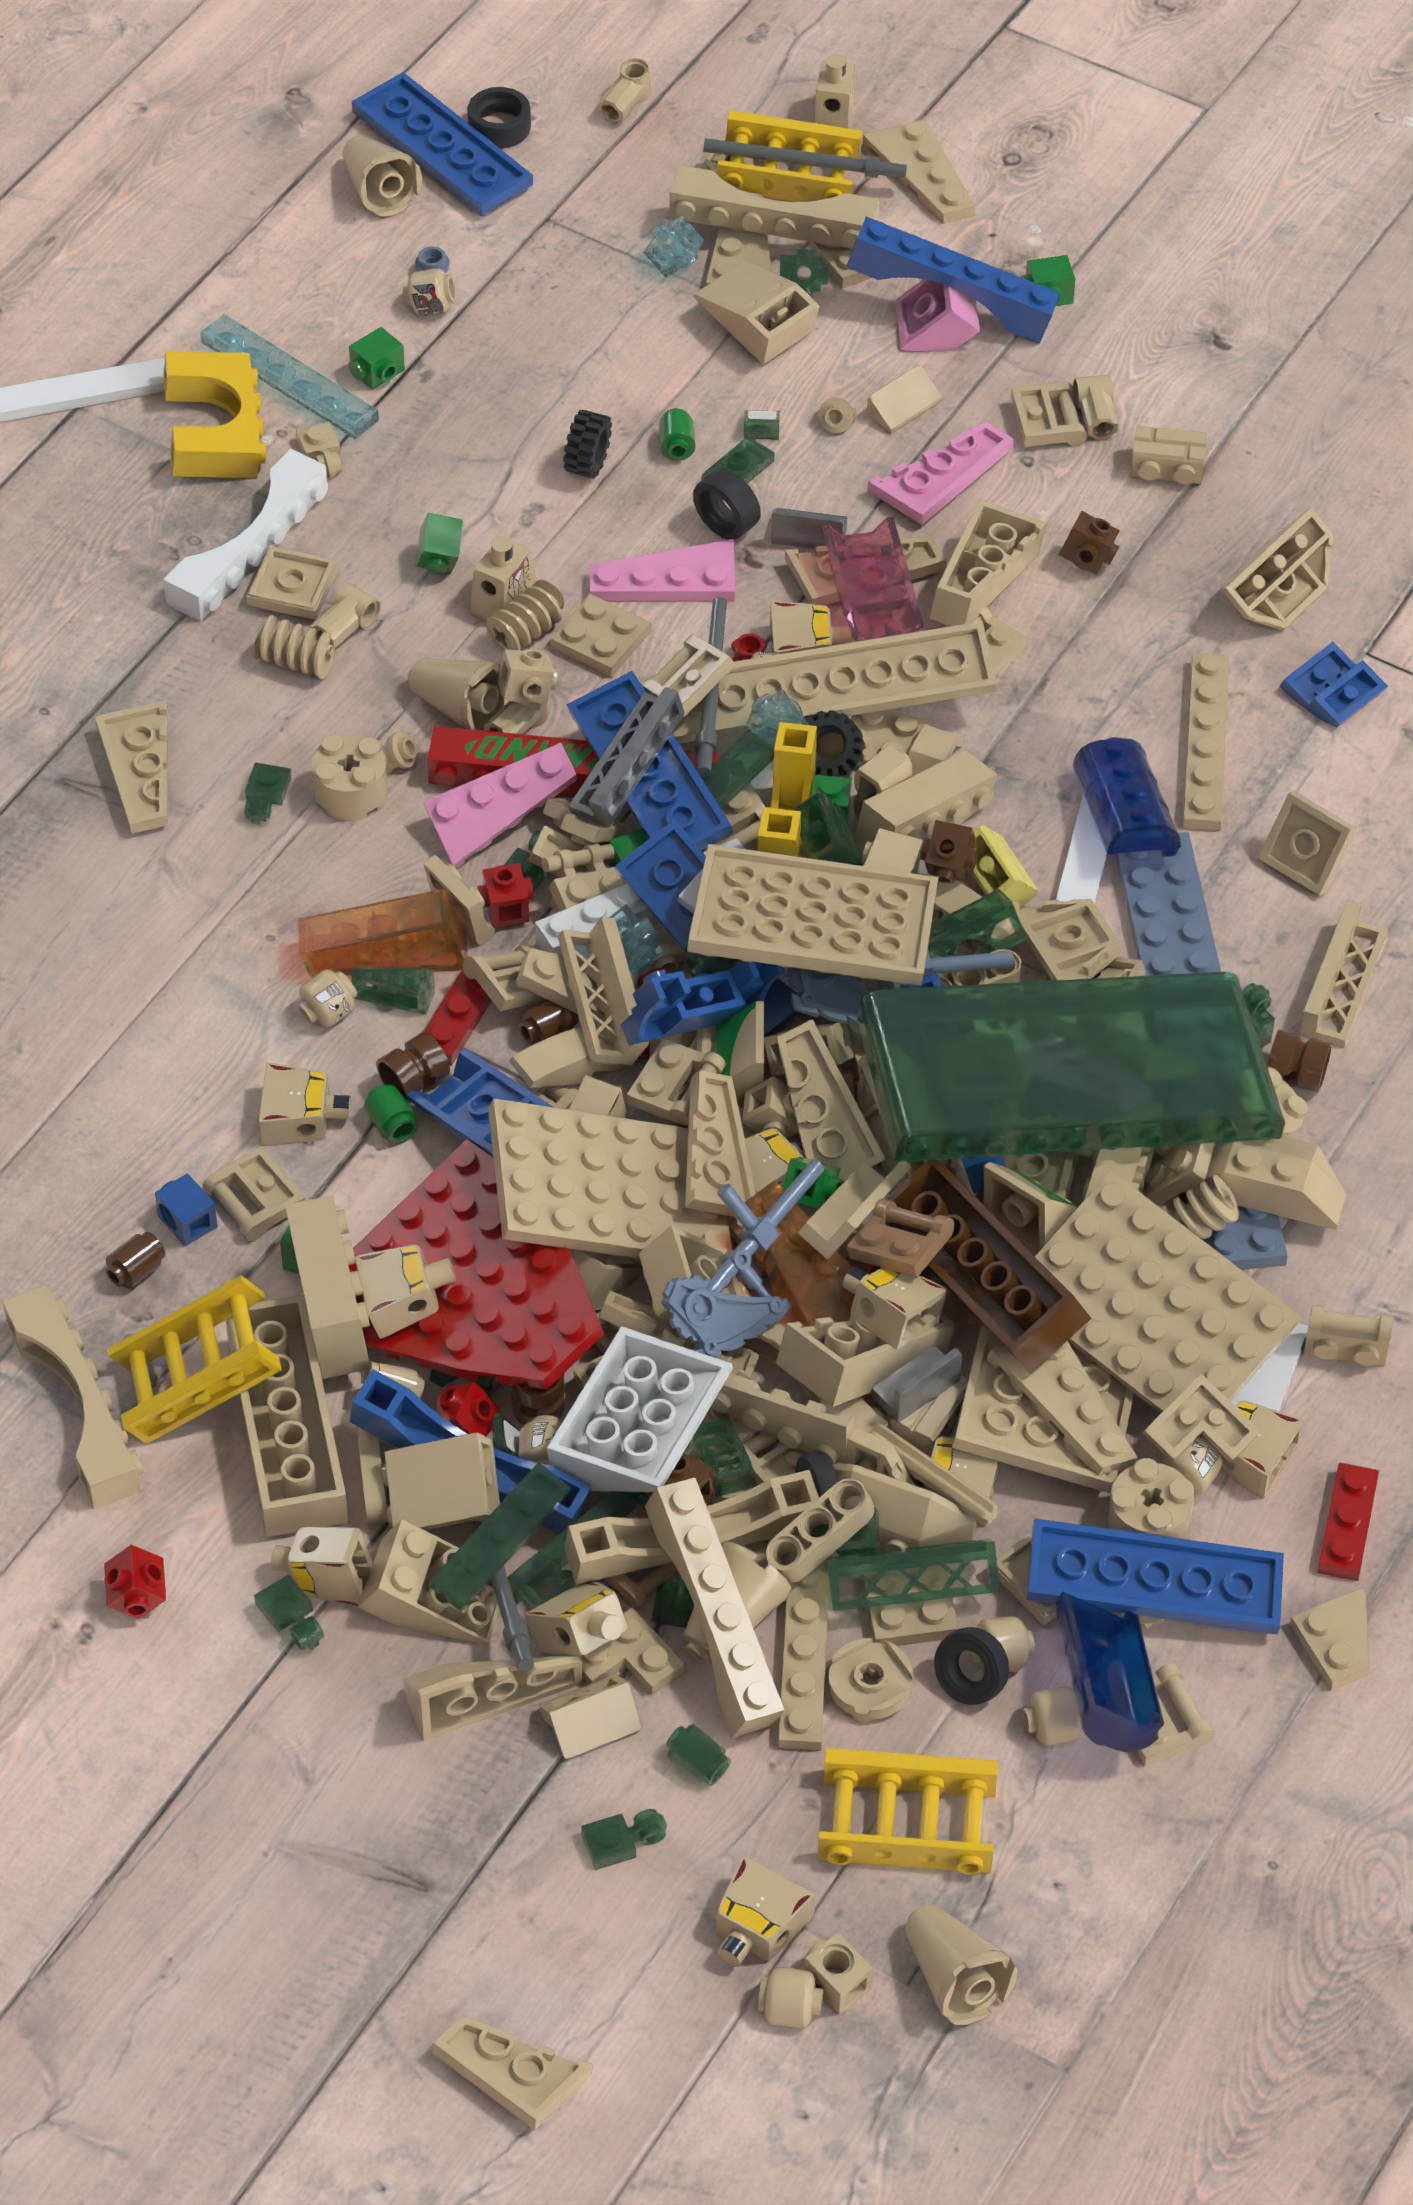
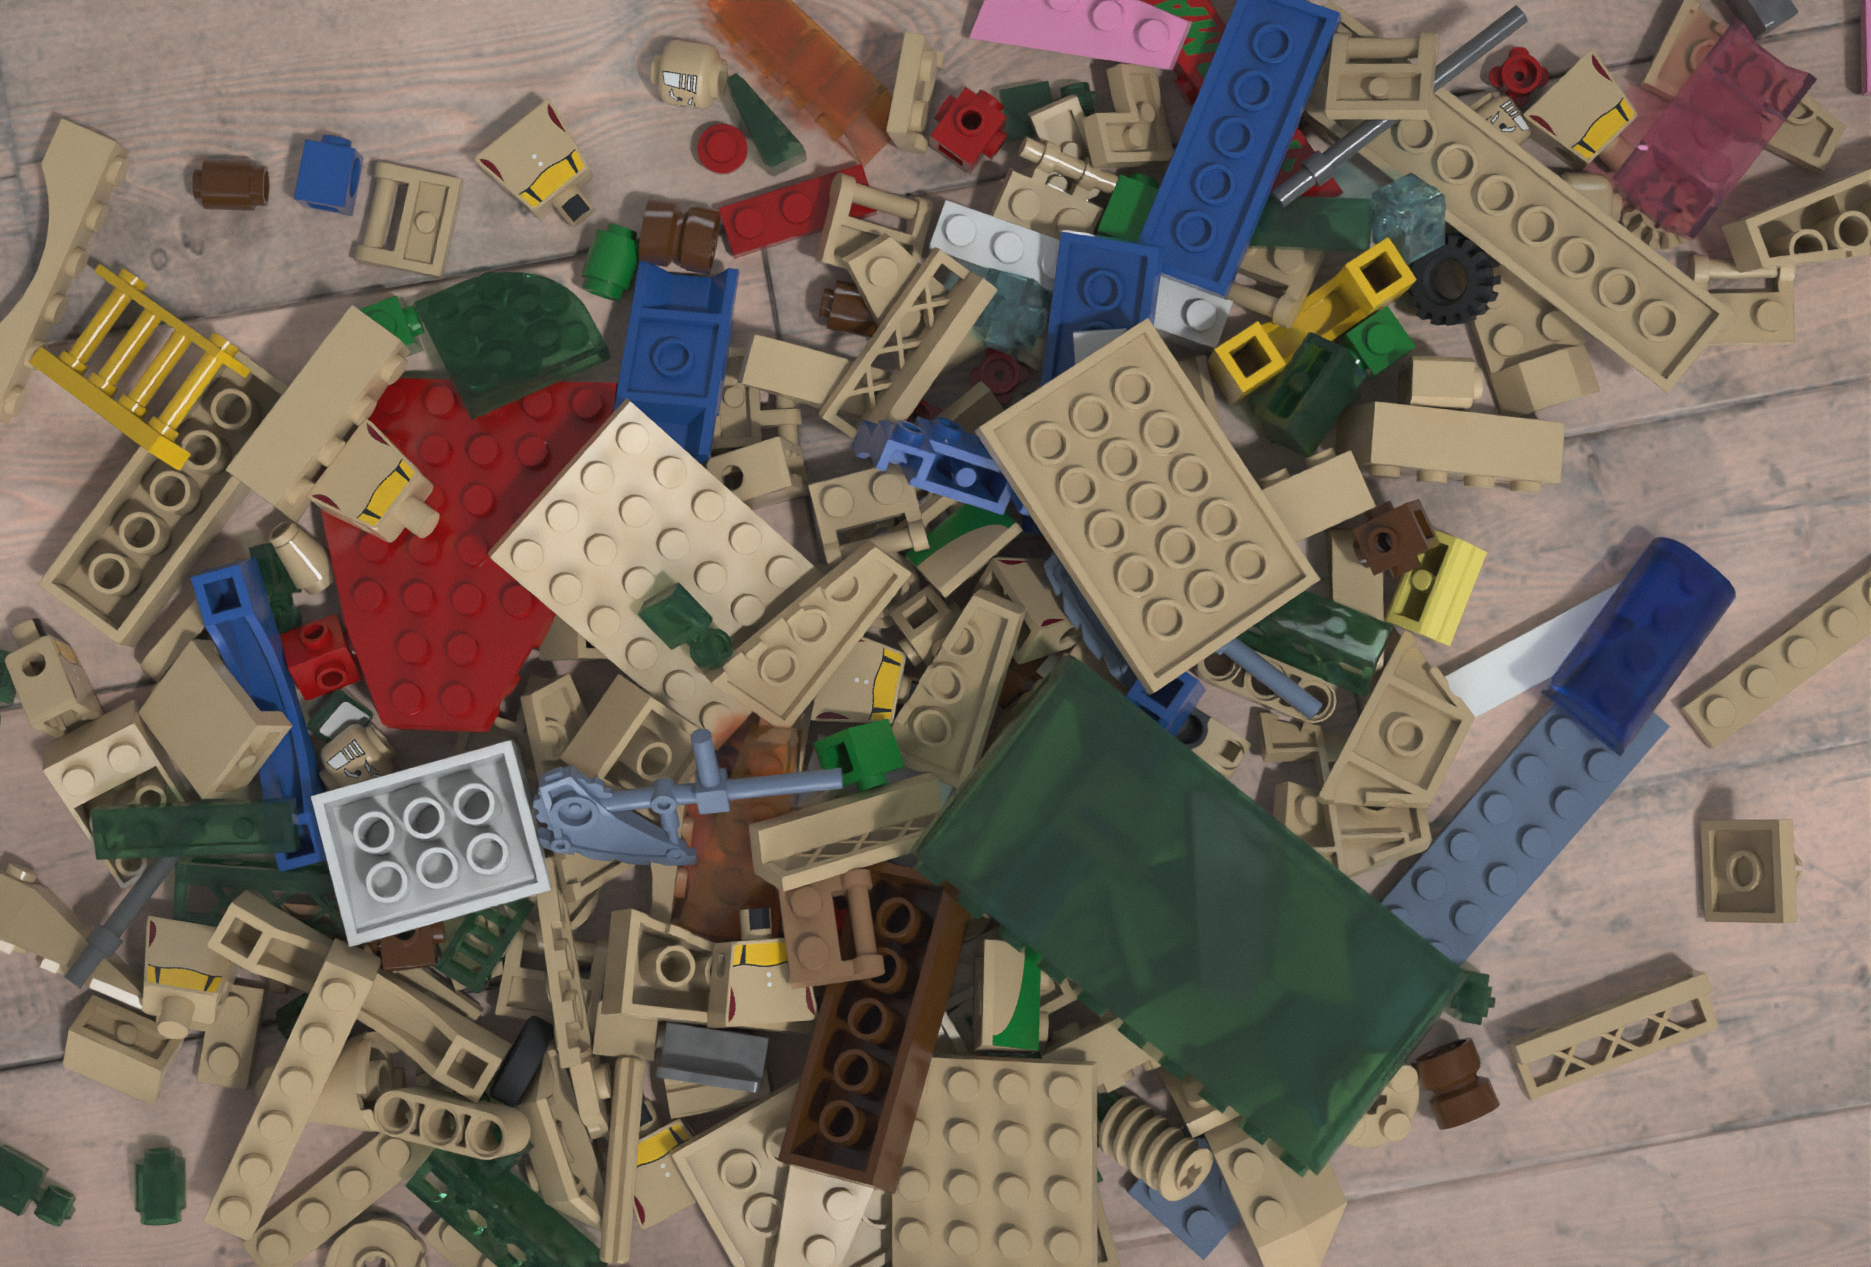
camera: 50 degrees right, 35 degrees up
flat silver fence [568,687,685,827] -> none
none -> clear green plate [414,272,611,420]
none -> clear green plate [637,582,733,670]
none -> red plate [697,124,748,175]

